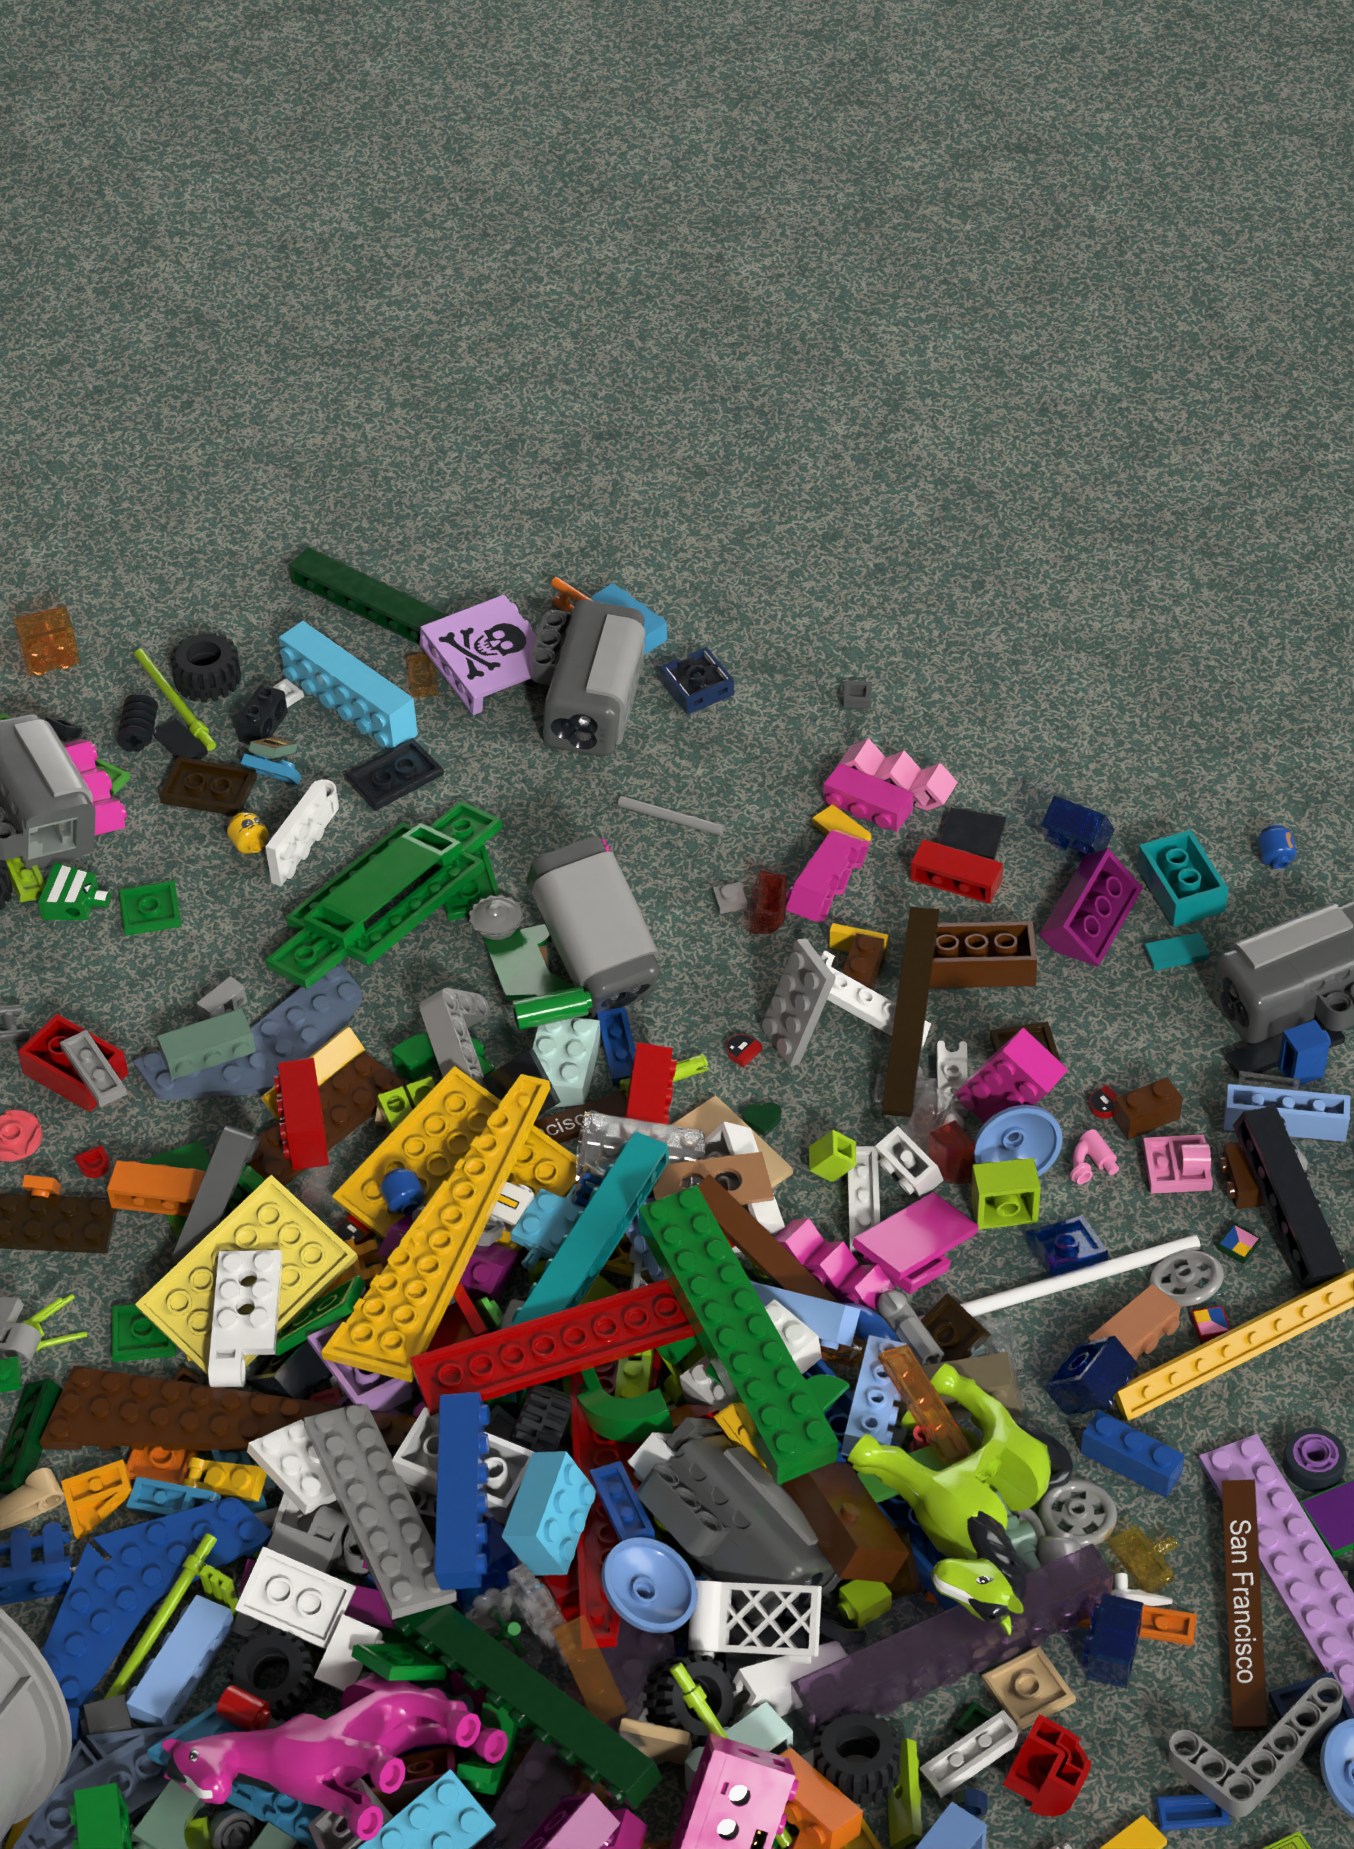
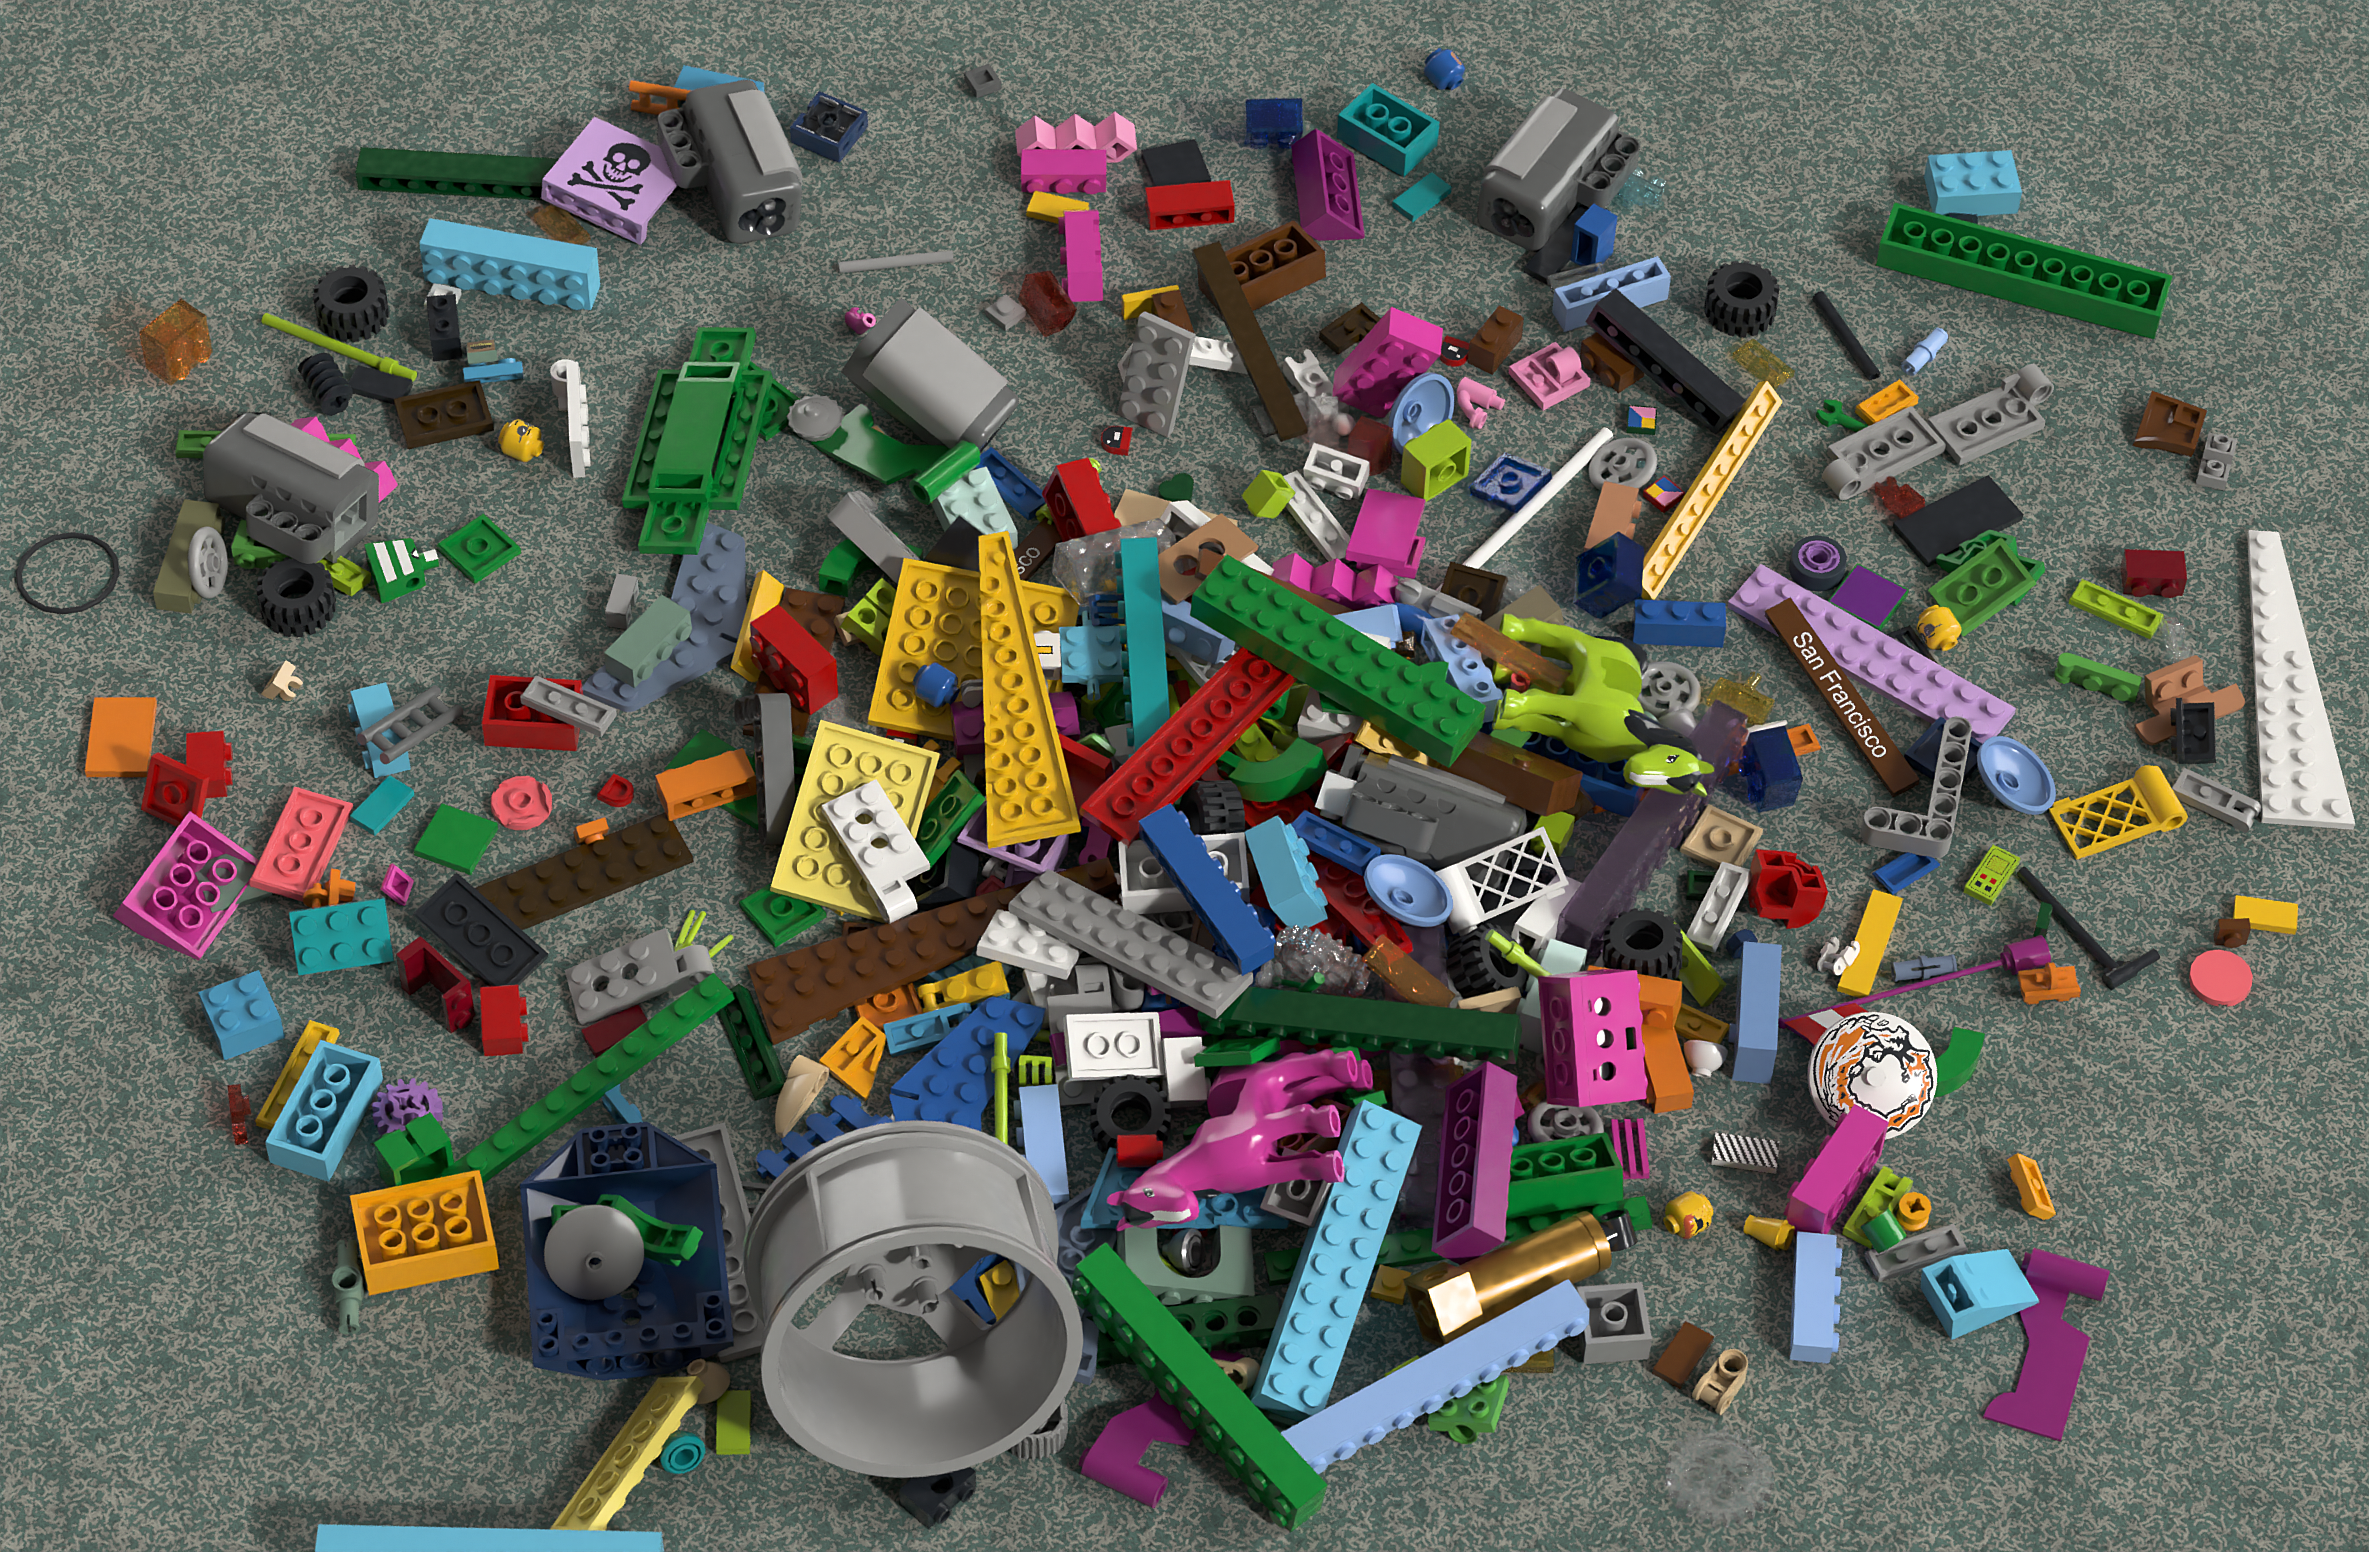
camera: 35 degrees left, 5 degrees up
black tile [344,738,444,811] -> none

